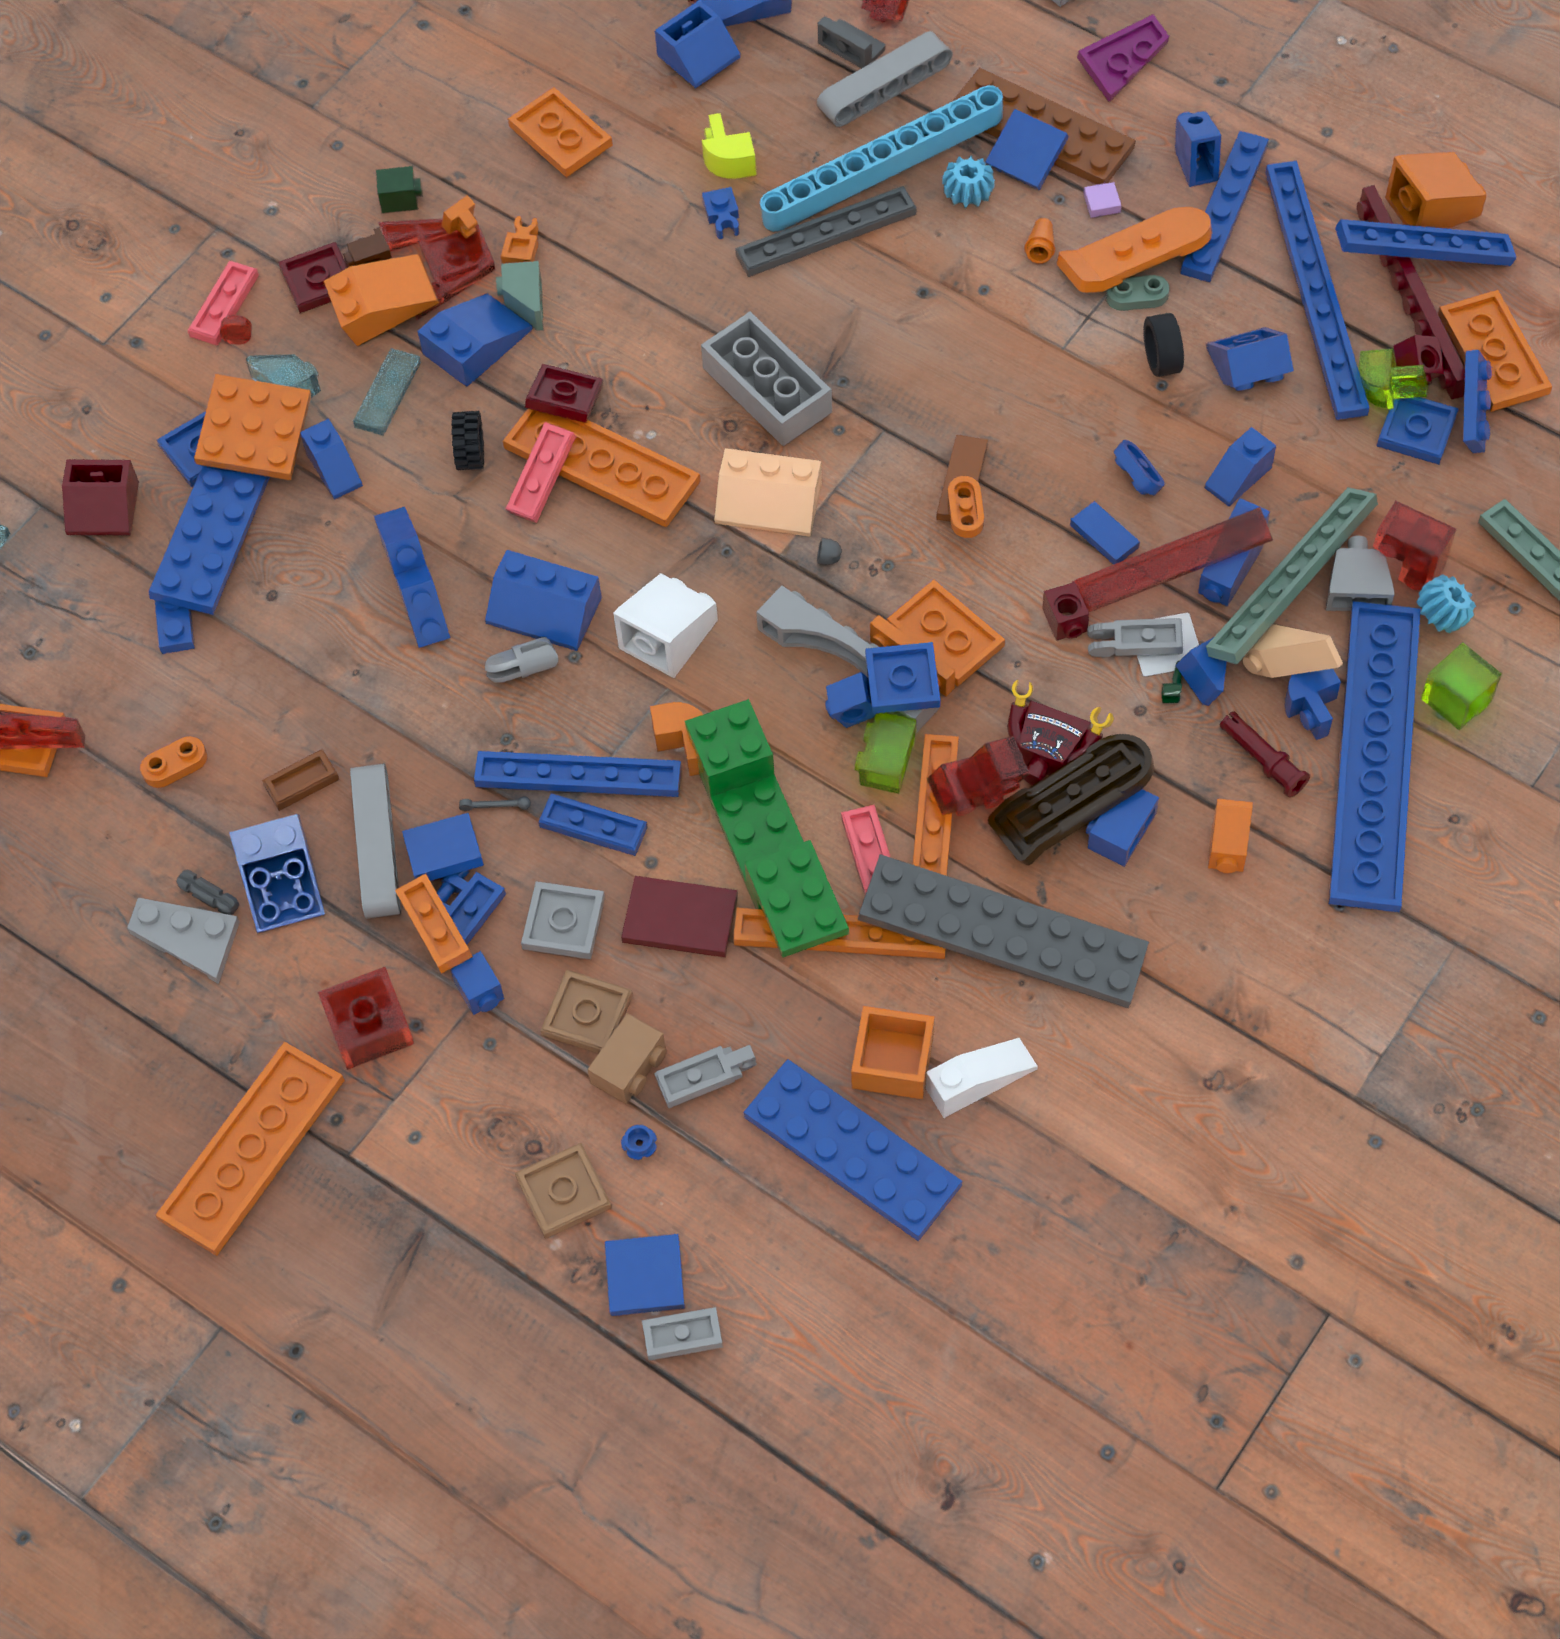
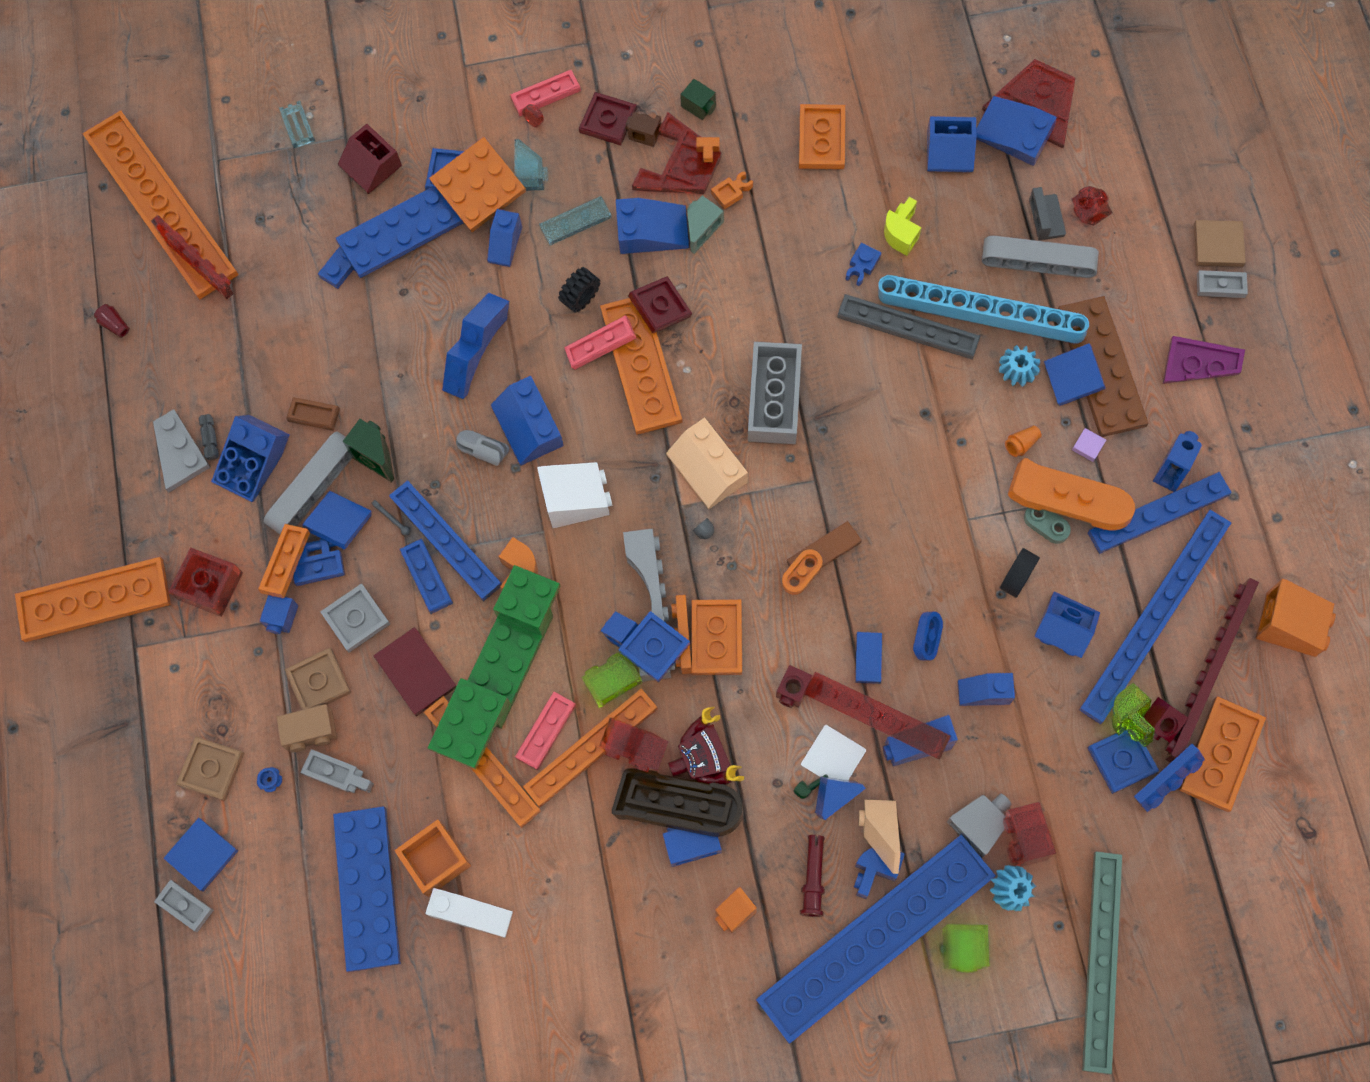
camera: 45 degrees right, 10 degrees up
orange plate [140,736,207,788] -> none
orange slope [324,254,439,346] -> none
dark grey plate [858,854,1149,1008] -> none
light grey hinge [1088,618,1183,658] -> none
sand green plate [1206,487,1378,664] -> none
blue plate [1335,219,1517,266] -> none
none -> dark green slope [342,419,395,483]

